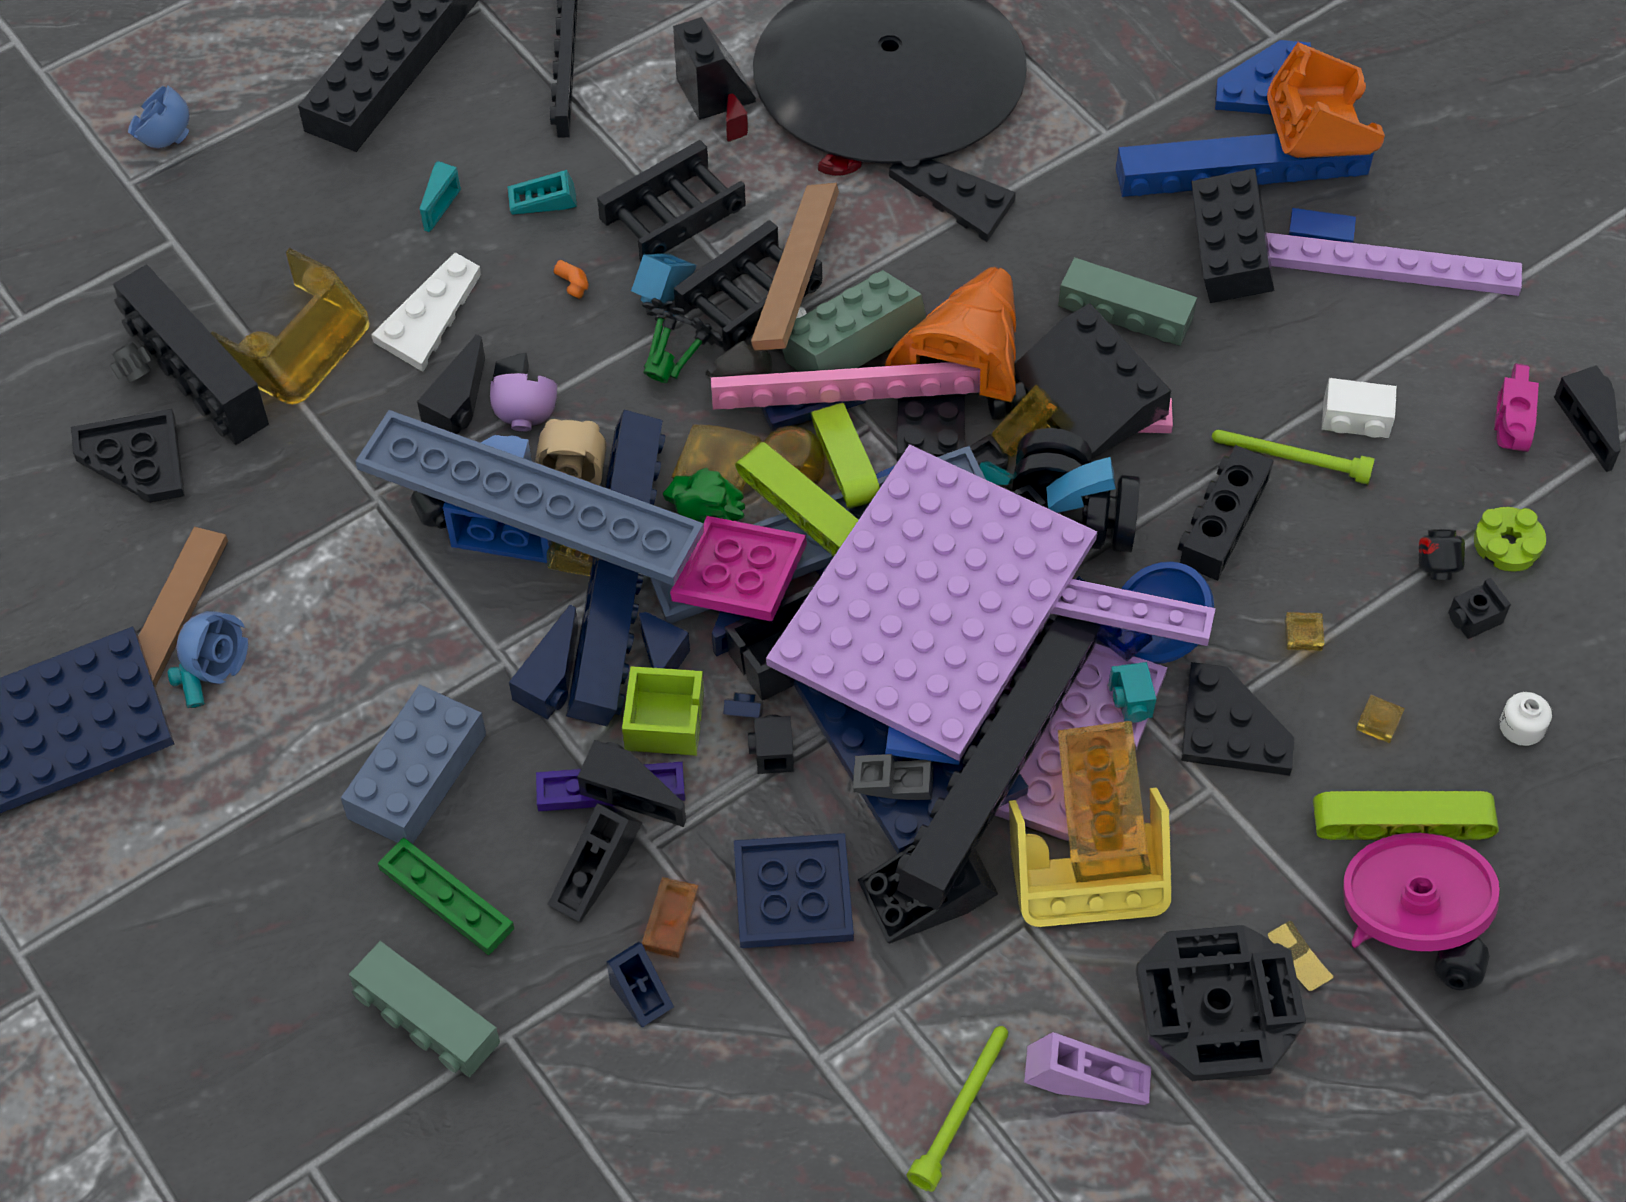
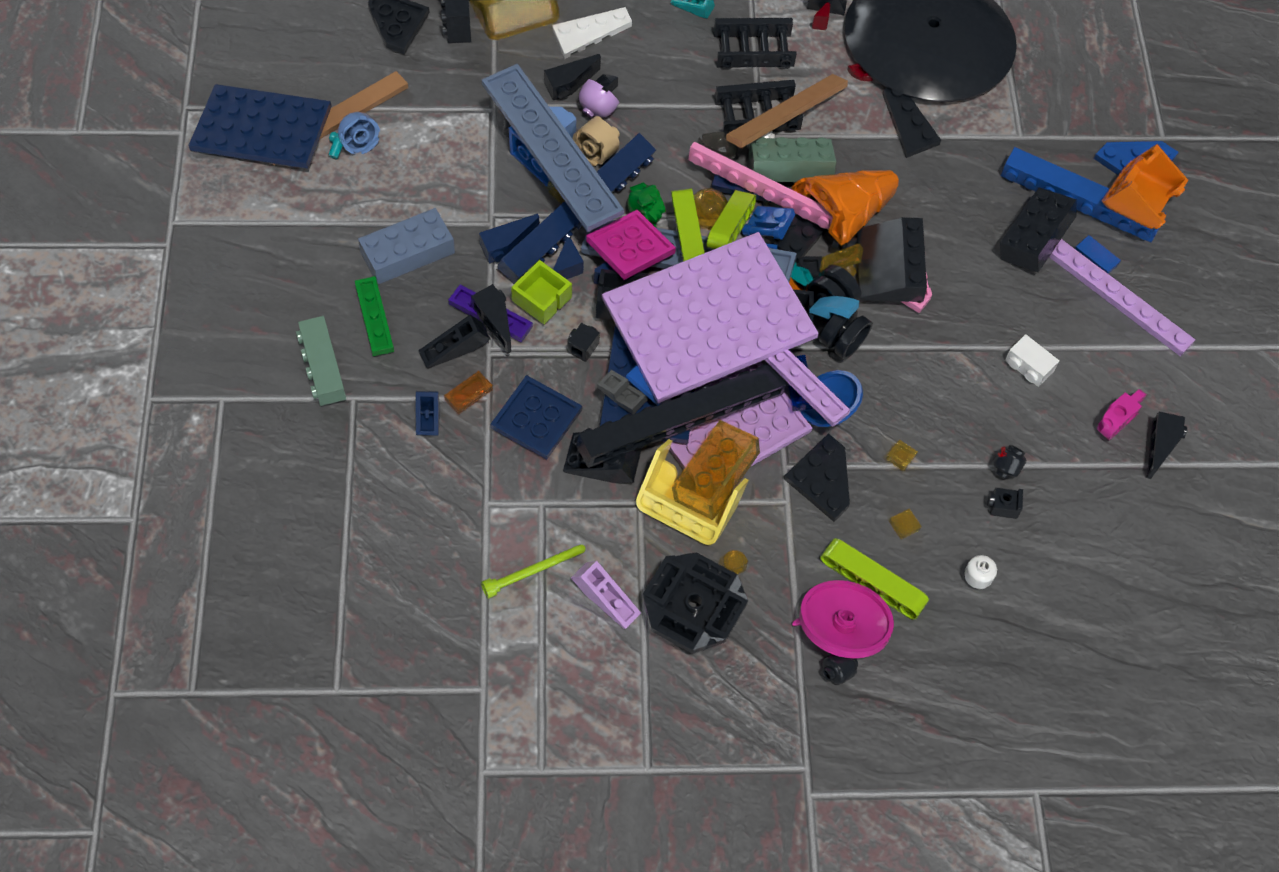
camera: 30 degrees right, 5 degrees up
orange arm [554,260,589,299] -> none
dark azure slope [631,254,697,303] -> none
plant [642,298,723,383] -> none
clear yellow slope [672,424,762,492] -> none
dark blue plate [723,692,764,718] -> none
sand green brick [1058,257,1197,346] -> none
teal brick [1108,662,1156,723] -> none
black brick [1177,445,1274,581] -> none
lime piece [1212,430,1375,485] -> none
clear yellow sticker [1268,921,1333,991] -> none
lime plate [1474,507,1546,572] -> none
none -> clear yellow brick [722,550,748,574]
none -> blue plate [742,206,796,239]

